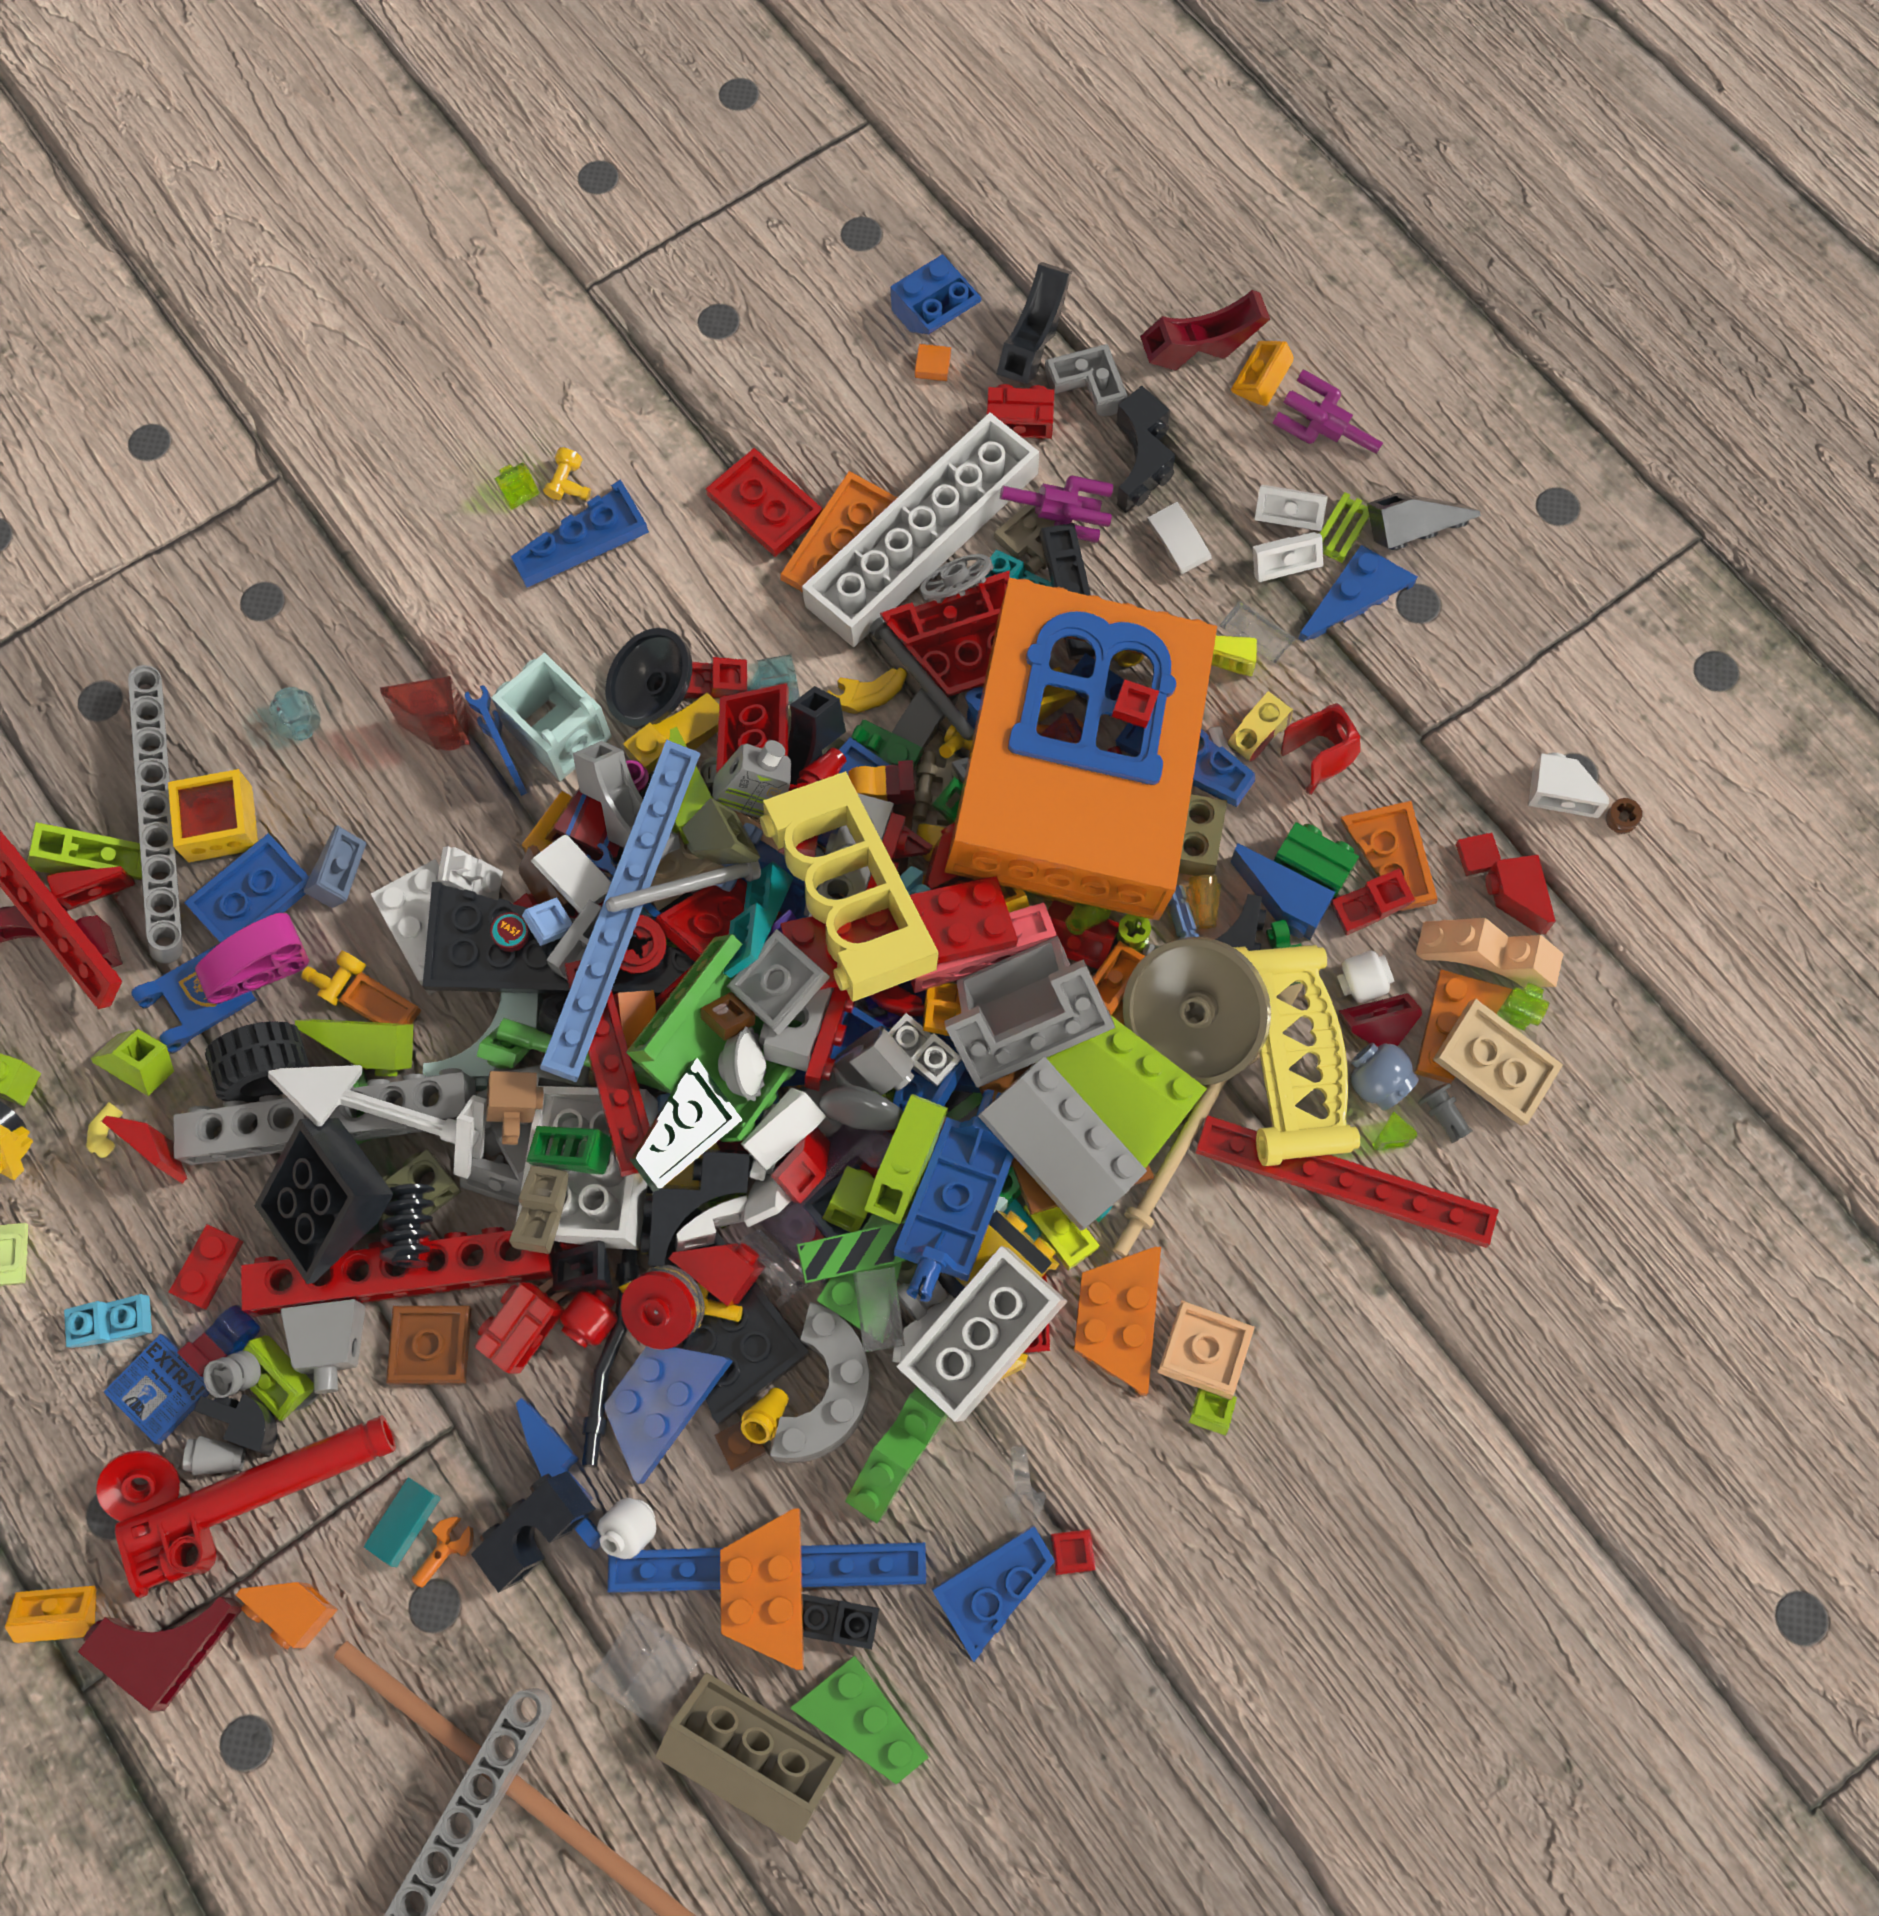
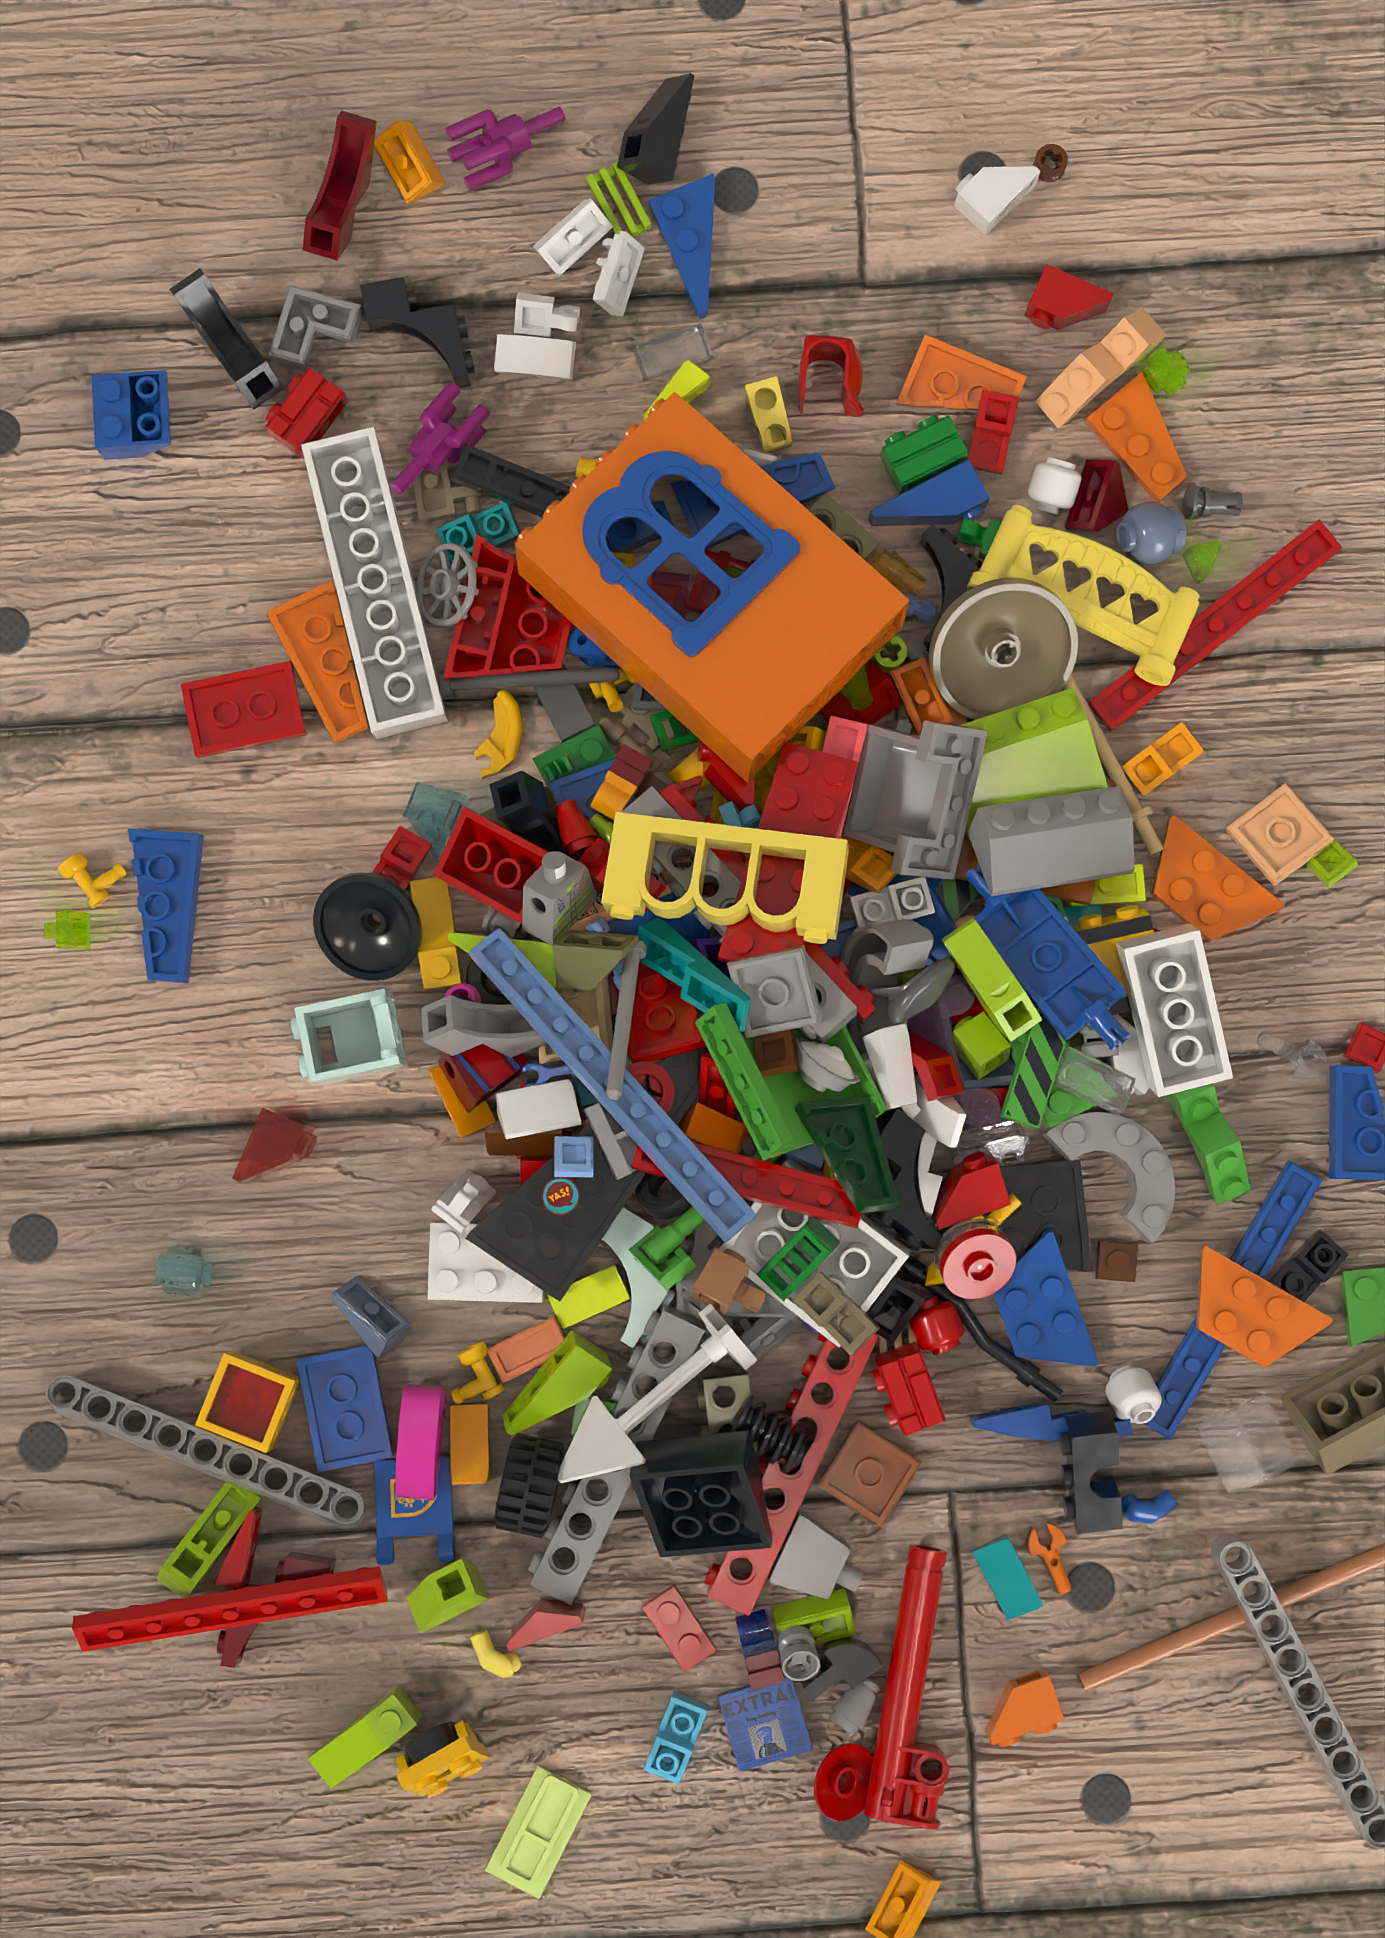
camera: 60 degrees left, 15 degrees up
dark red arch [78,1596,242,1711] -> none
blue flag [465,685,527,796] -> none
yellow cone [741,1388,789,1444] -> none
orange tile [915,344,952,381] -> none
red tile [1111,679,1159,728] -> none
tan plate [1433,999,1563,1126] -> none
red tile [1456,832,1501,876] -> none
none -> light orange slope [450,1403,491,1485]
none -> white plate [514,292,580,338]
none -> neon yellow slope [547,1263,631,1329]
none -> light orange slope [1121,722,1204,796]
none -> blue arm [1121,1489,1178,1524]

